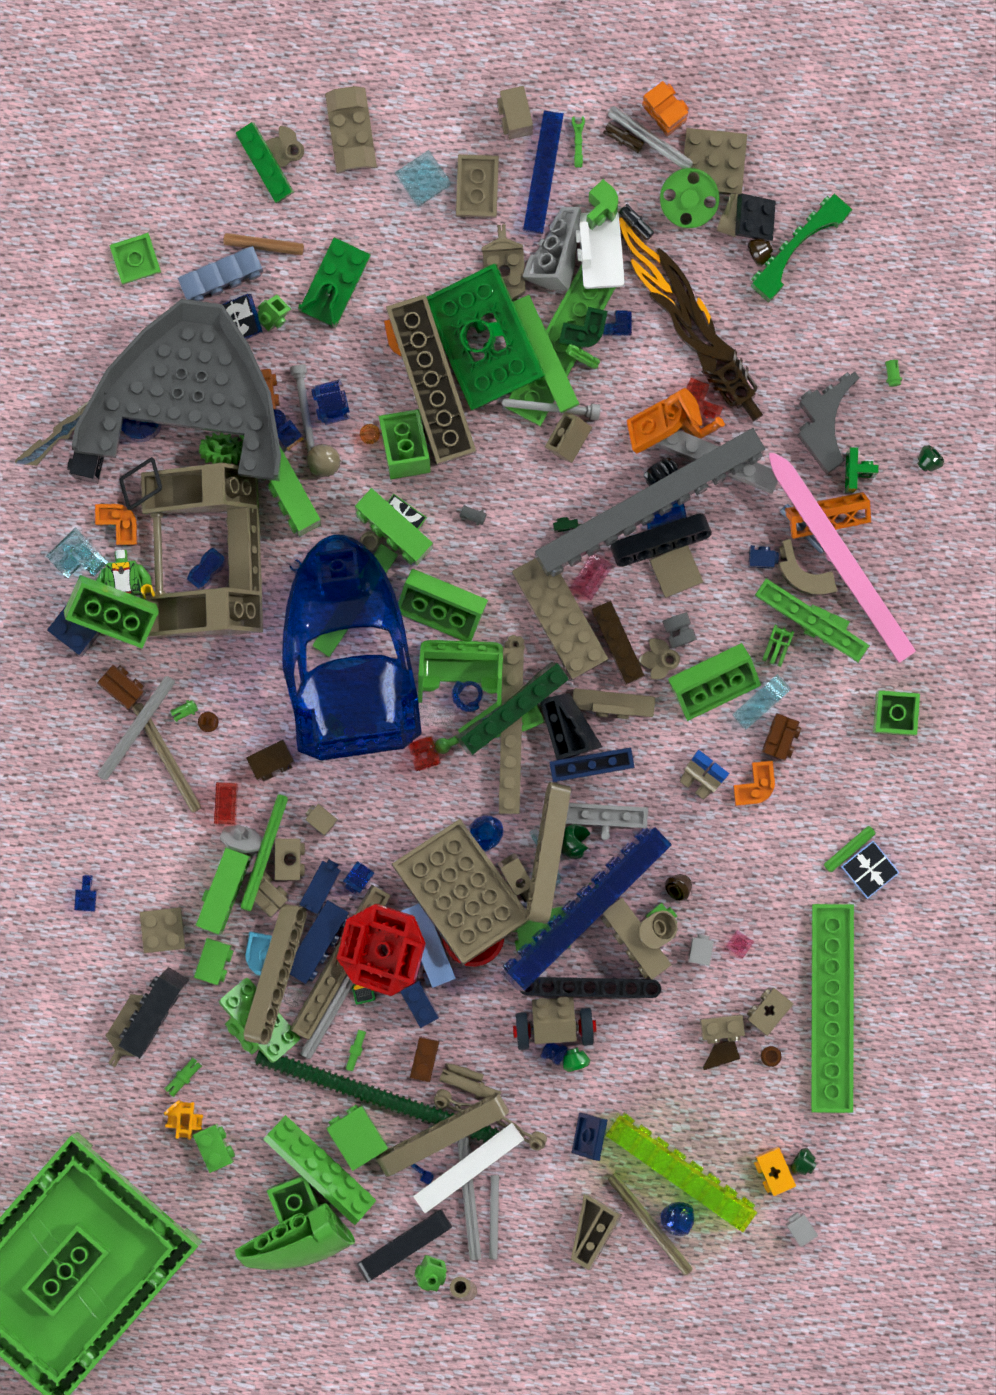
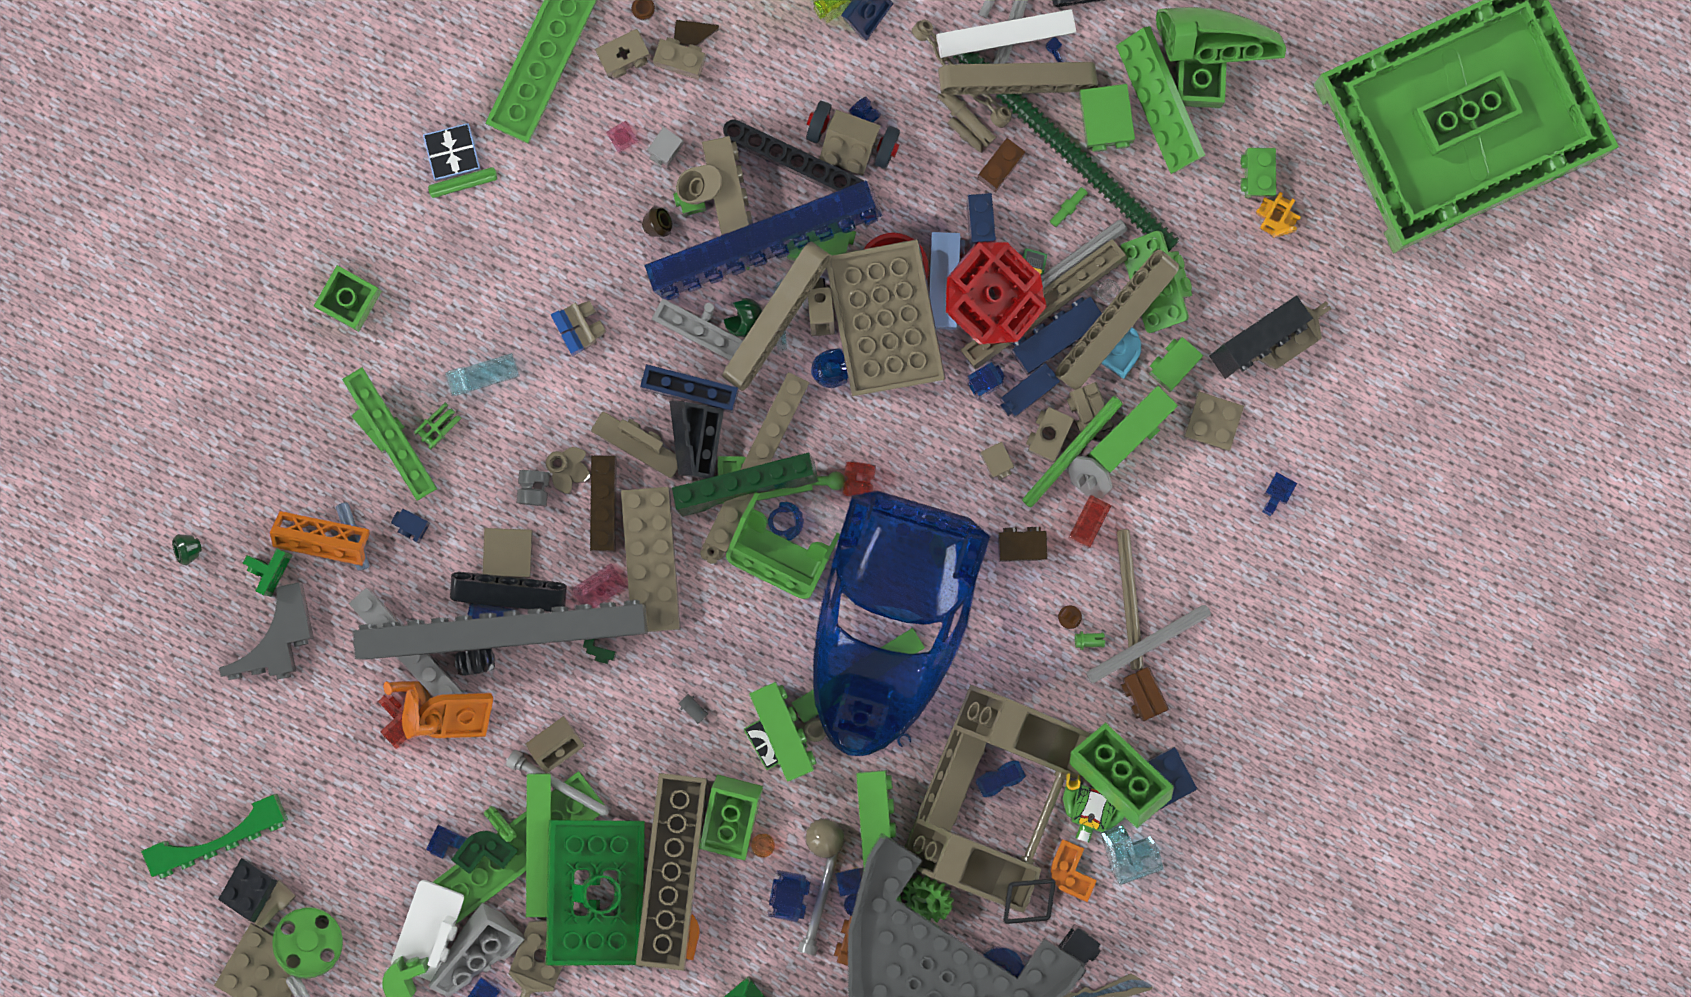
camera: 155 degrees left, 0 degrees up
bright green pin [164,1057,202,1097] -> none
bright green slope [395,568,488,641] -> none
green cone [563,1047,590,1072] -> none
black axle [619,204,654,240] -> none
dark brown piece [619,217,763,422] -> none
bright green slope [668,643,761,721] -> none
orange plate [733,761,775,806] -> none
dark brown cone [748,239,773,266] -> none
reddish brown brick [761,713,802,761] -> none
bright pink piece [769,453,916,663] -> none
dark tan arch [778,539,837,596] -> none
bright green pin [885,360,902,387] -> none

